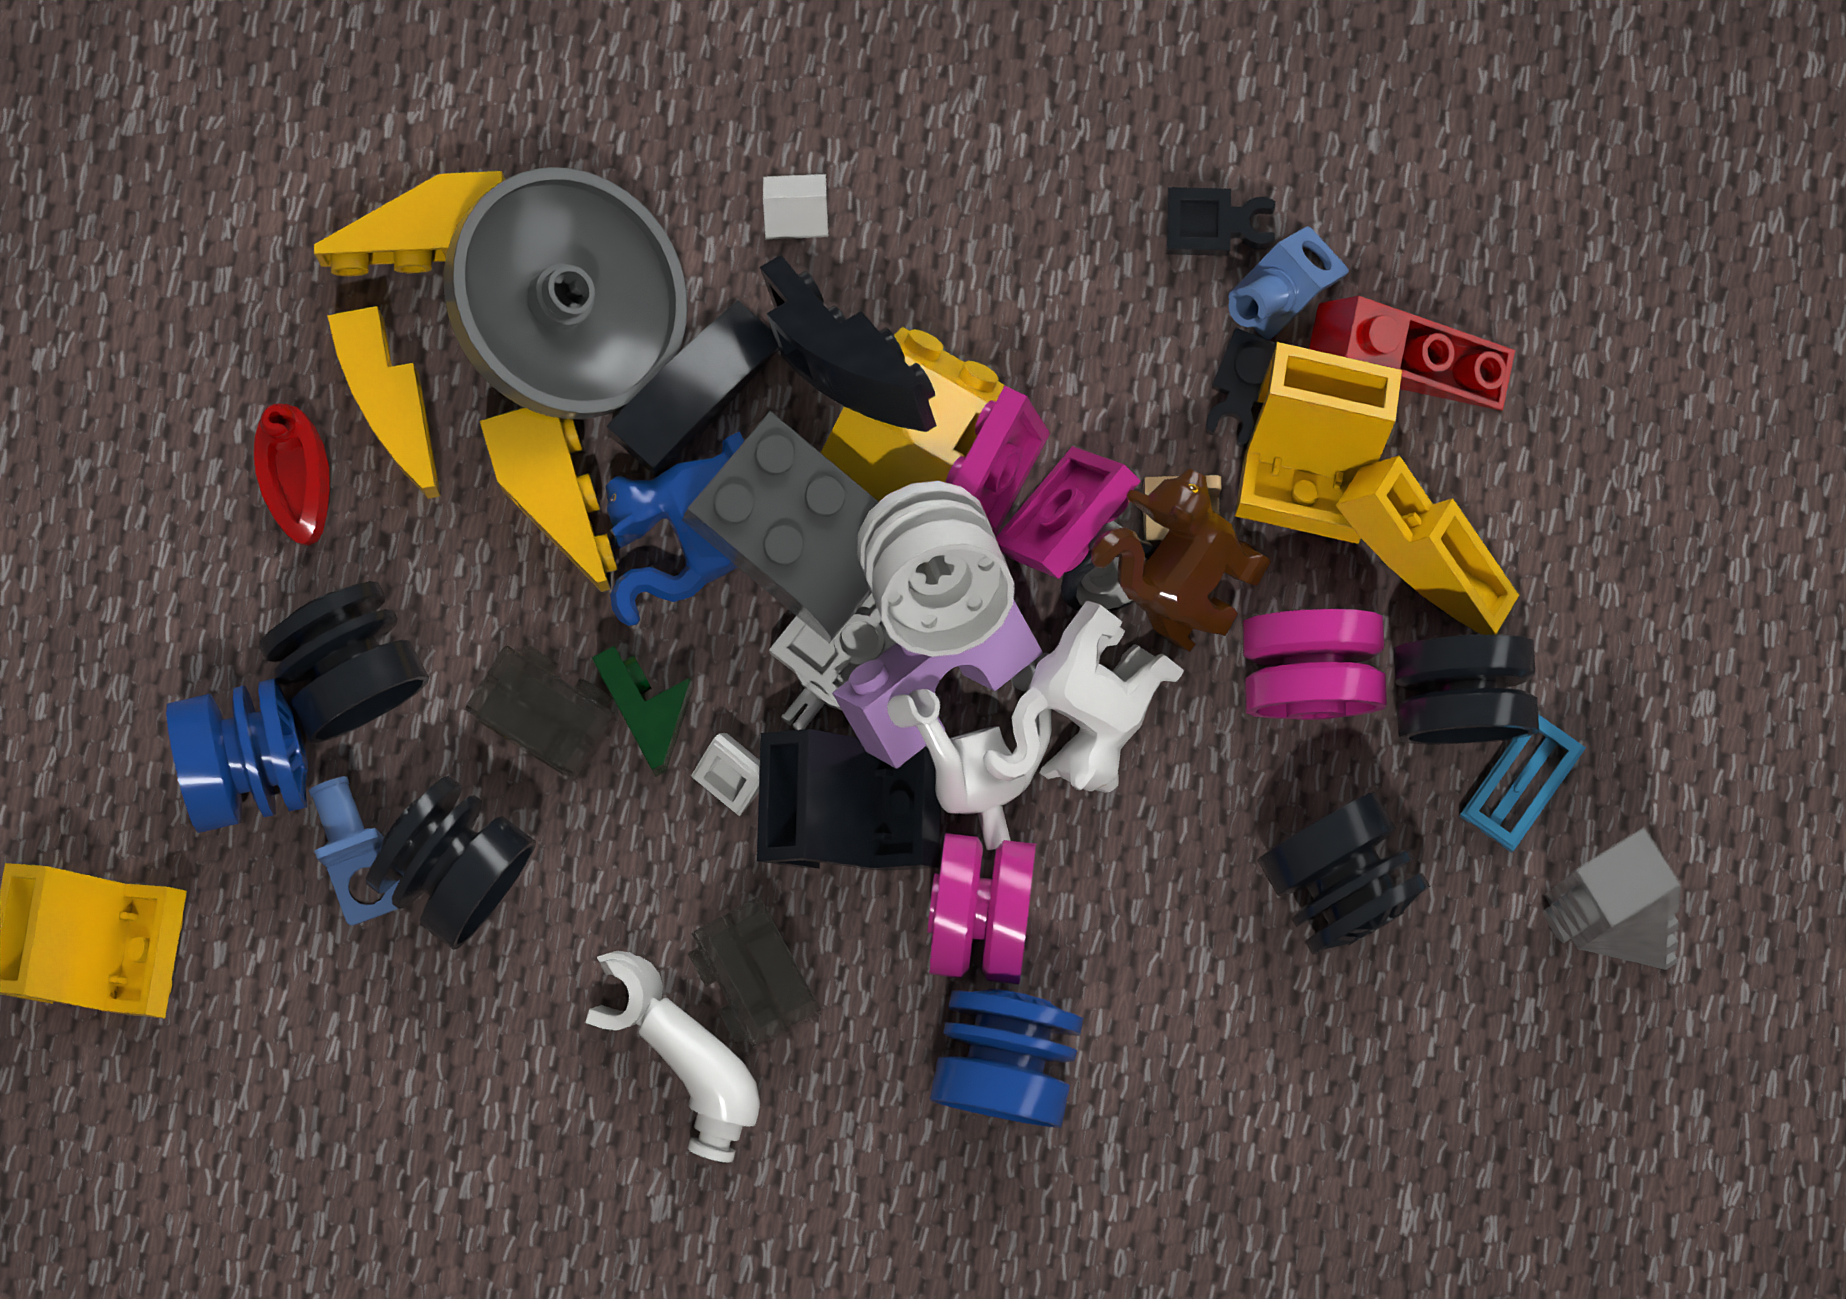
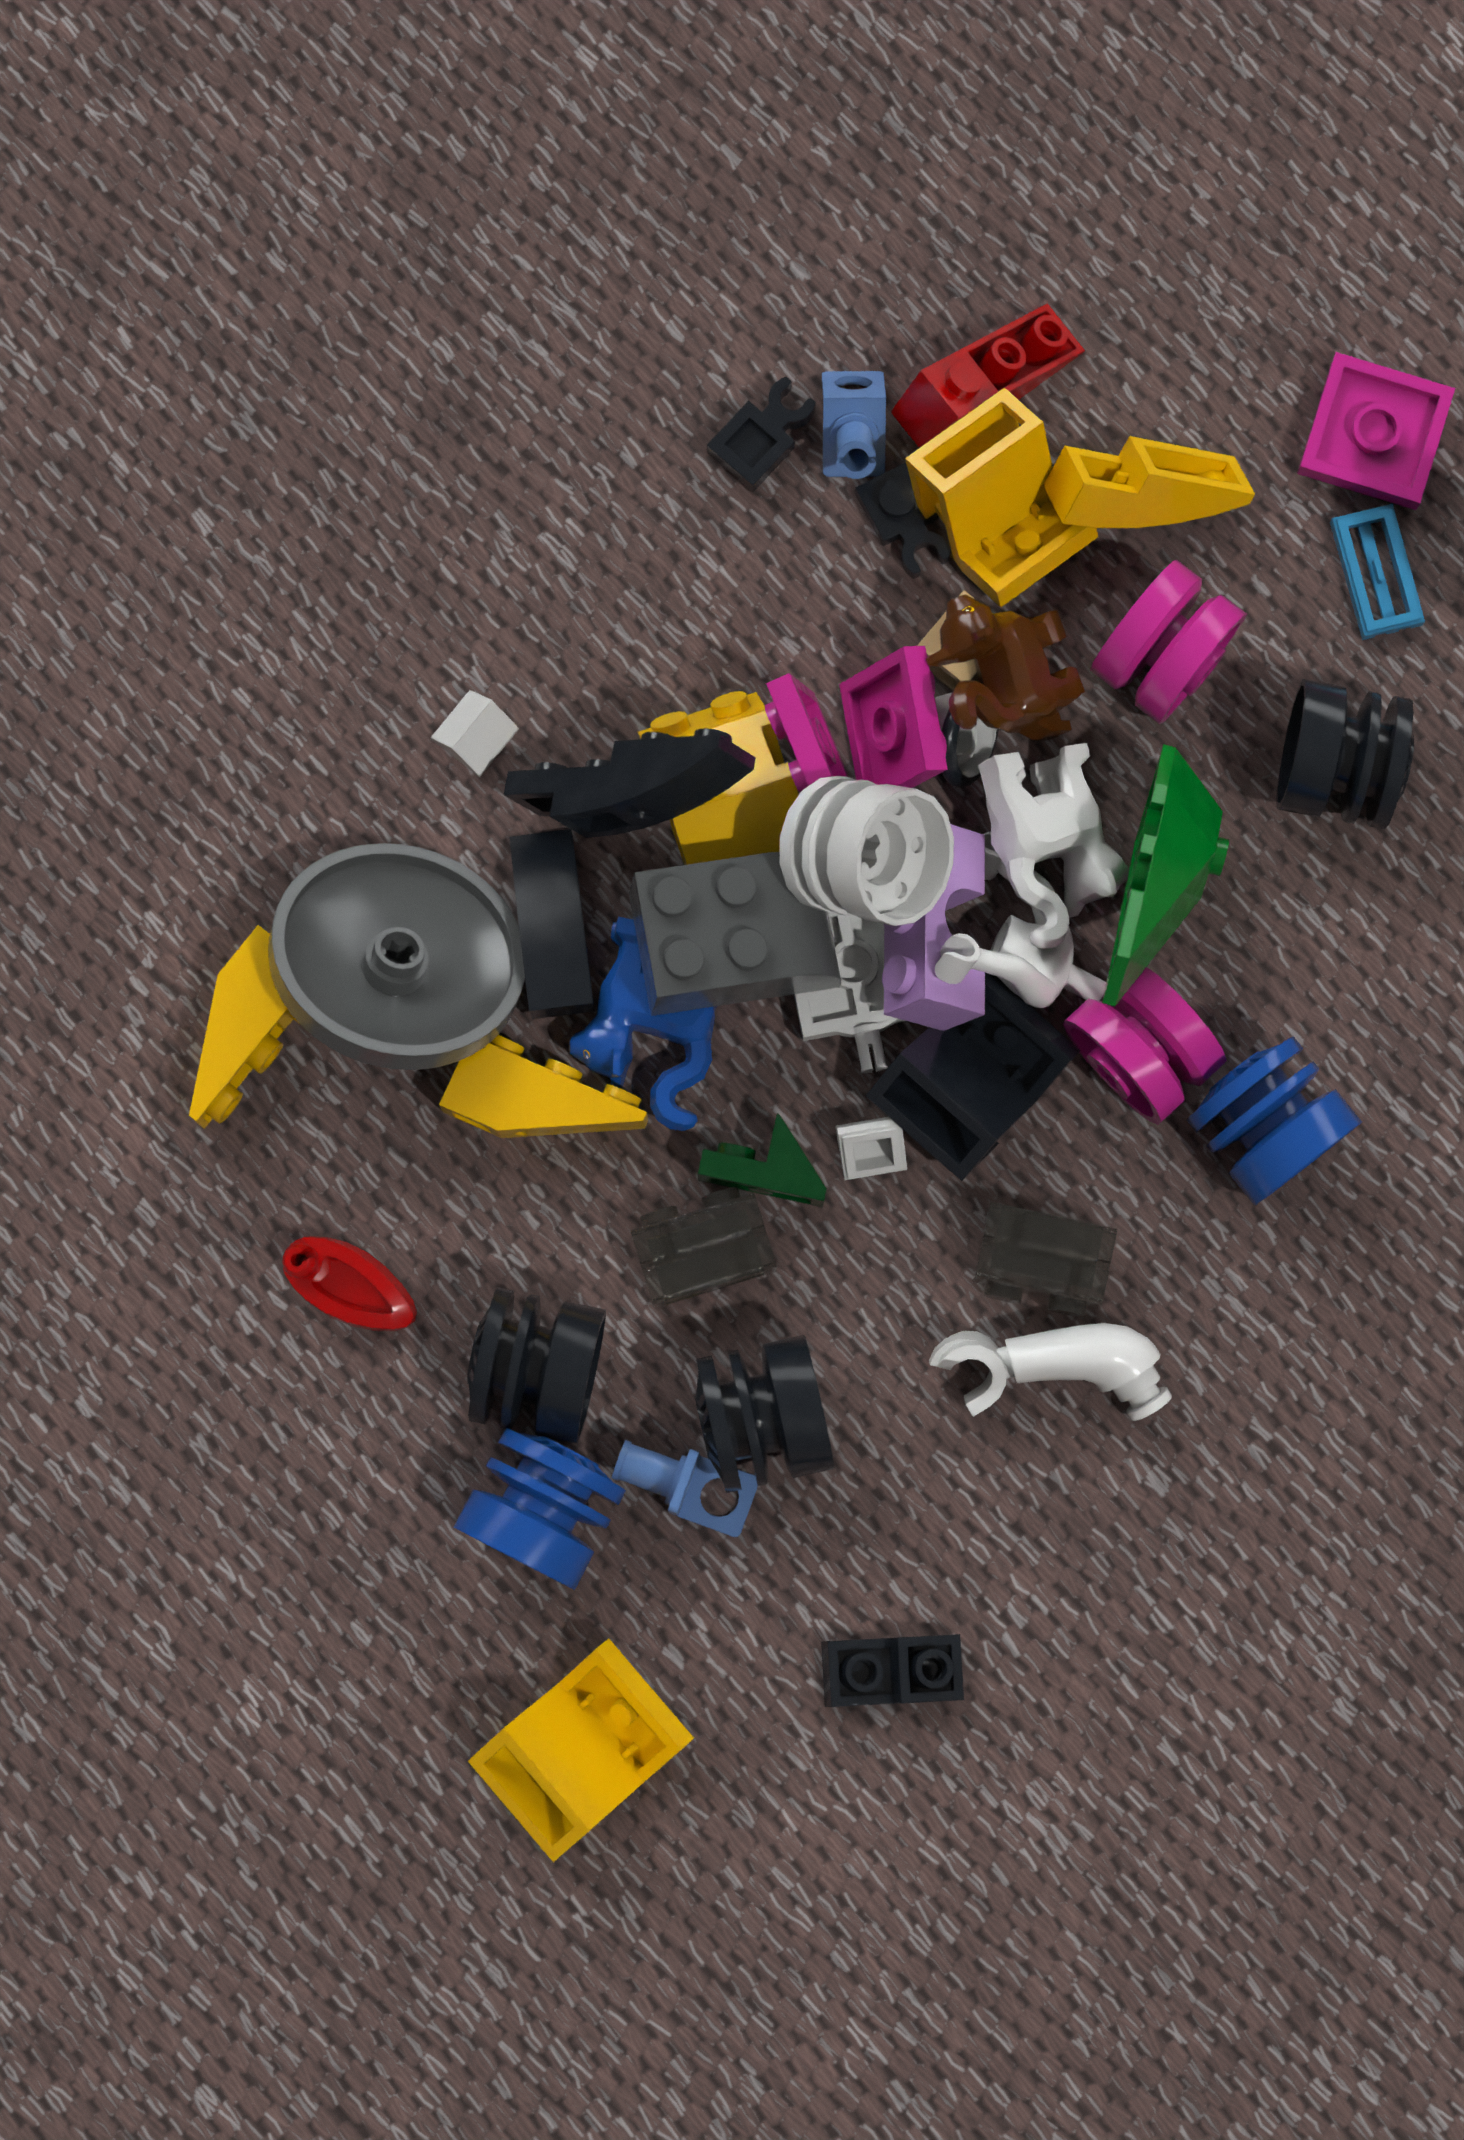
camera: 50 degrees left, 0 degrees up
yellow slope [327,306,441,499] -> none
black wheel [1394,635,1539,745] -> none
none -> black slope [821,1634,964,1707]
none -> green wedge [1102,744,1229,1006]
none -> dark pink plate [1297,352,1455,510]

